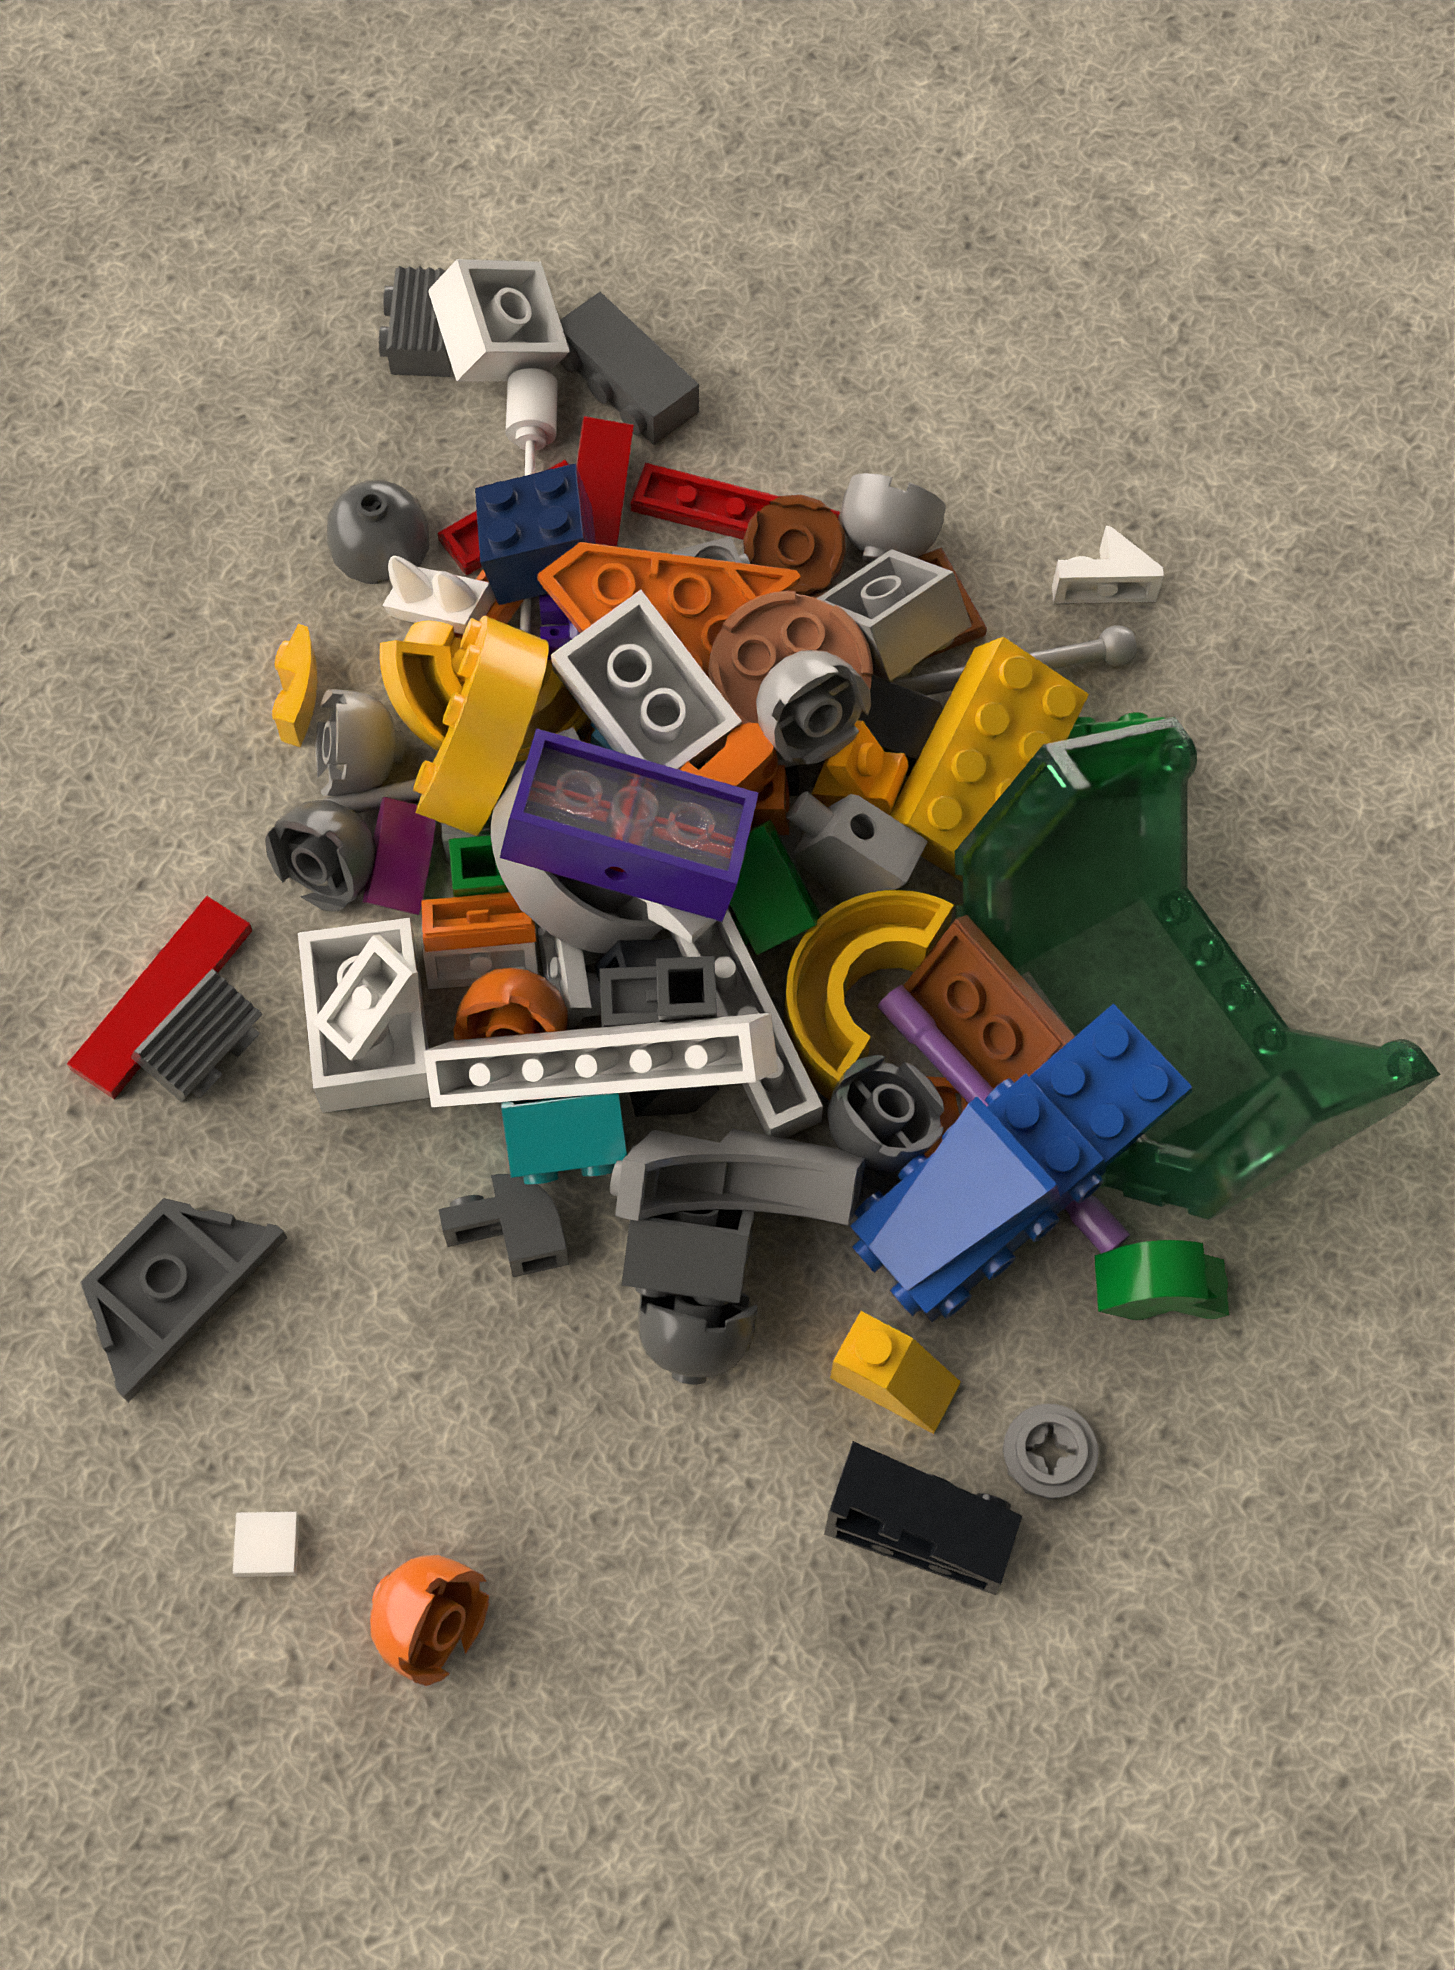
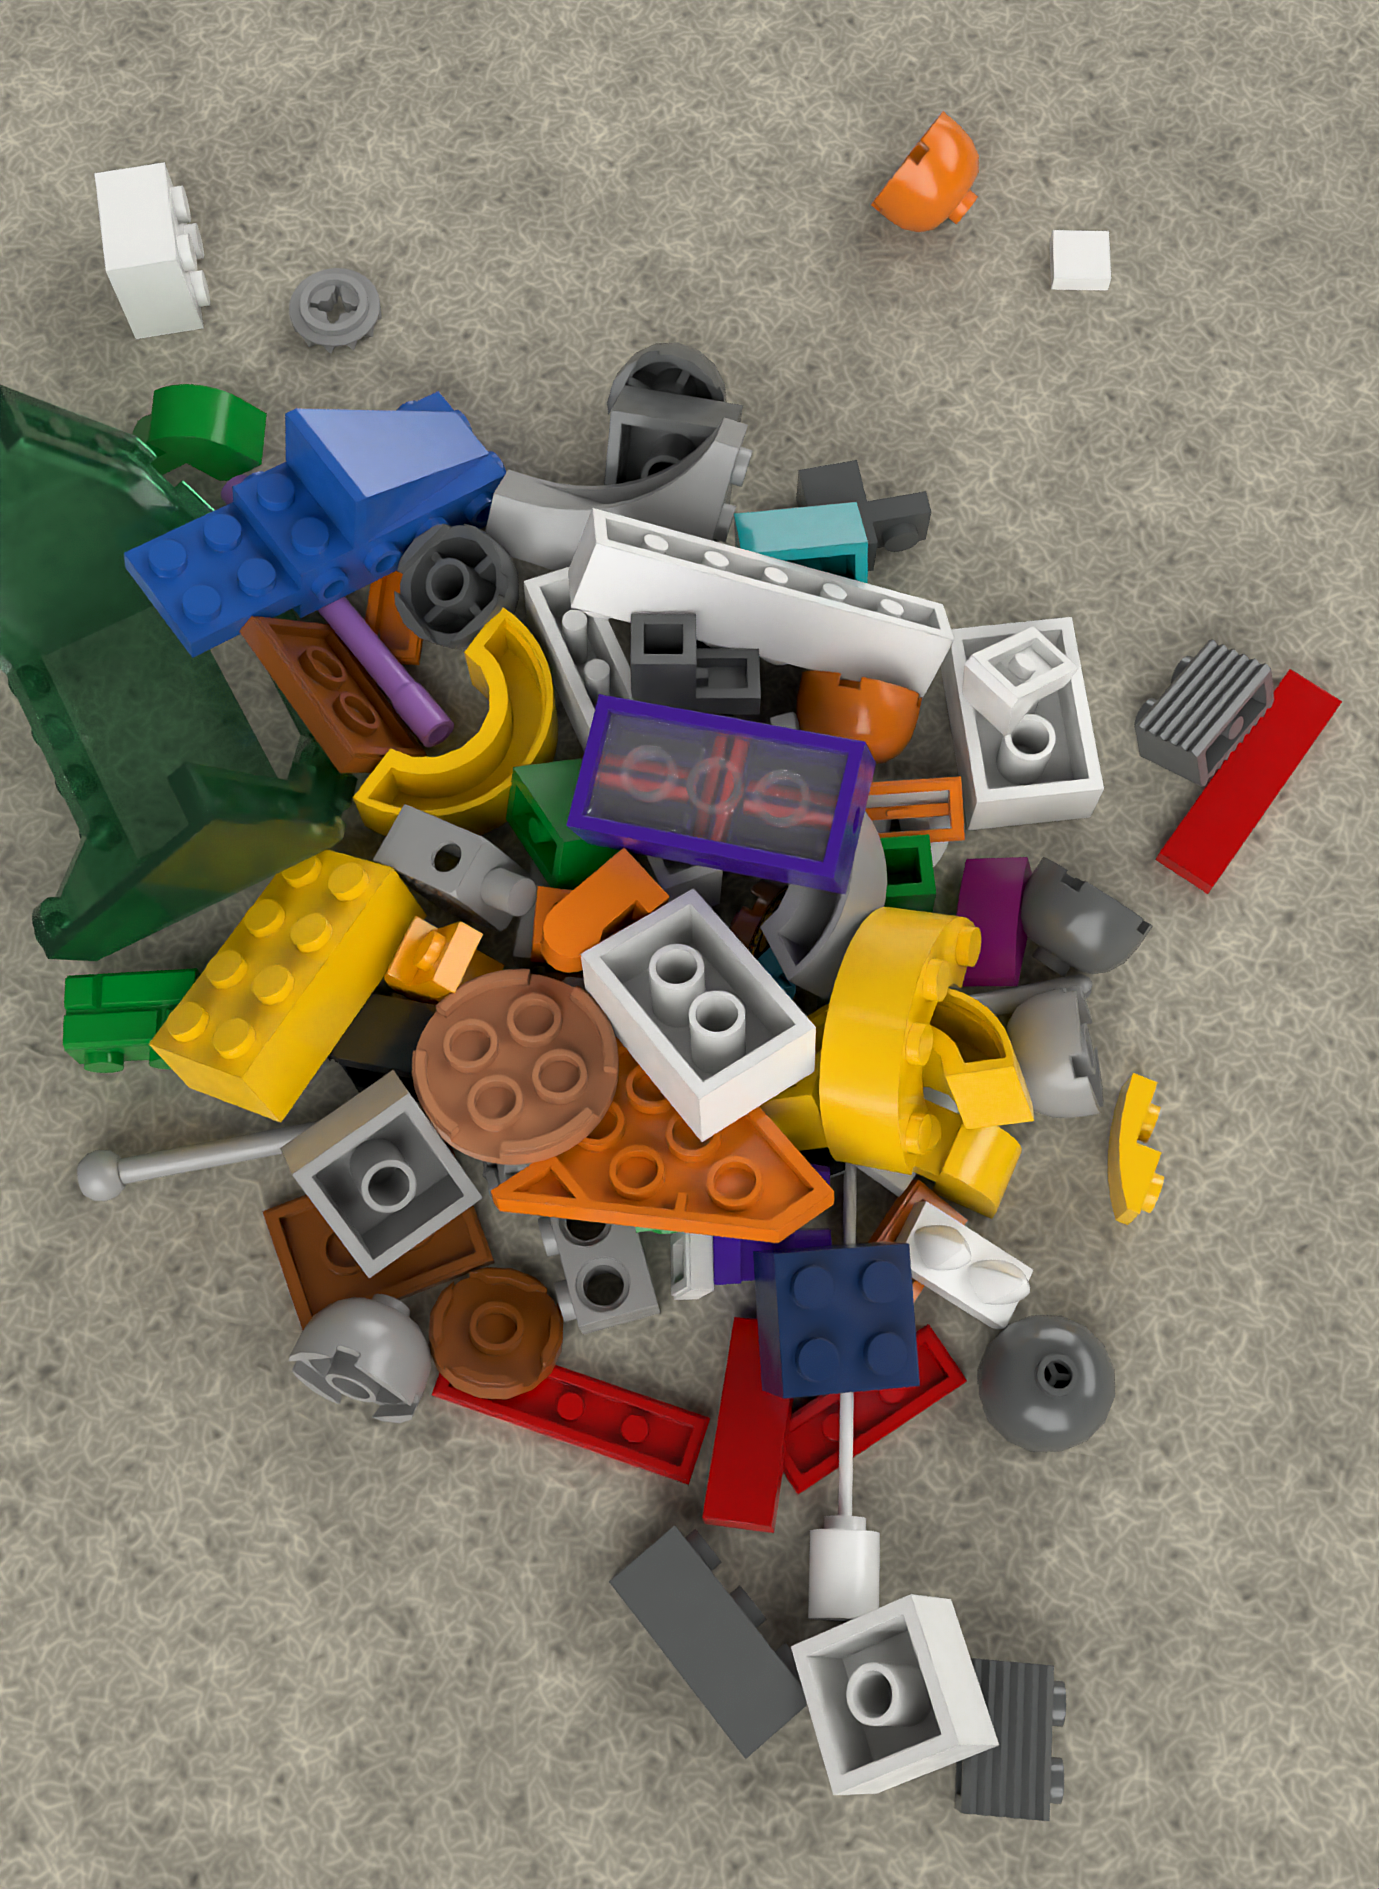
camera: 175 degrees left, 5 degrees up
dark grey wing [80,1198,287,1403] -> none
light grey cylinder [756,650,871,764] -> none
black wedge [824,1441,1023,1595] -> none
yellow slope [830,1311,961,1434] -> none
white slope [1052,526,1164,603] -> none
none -> white brick [94,162,210,339]

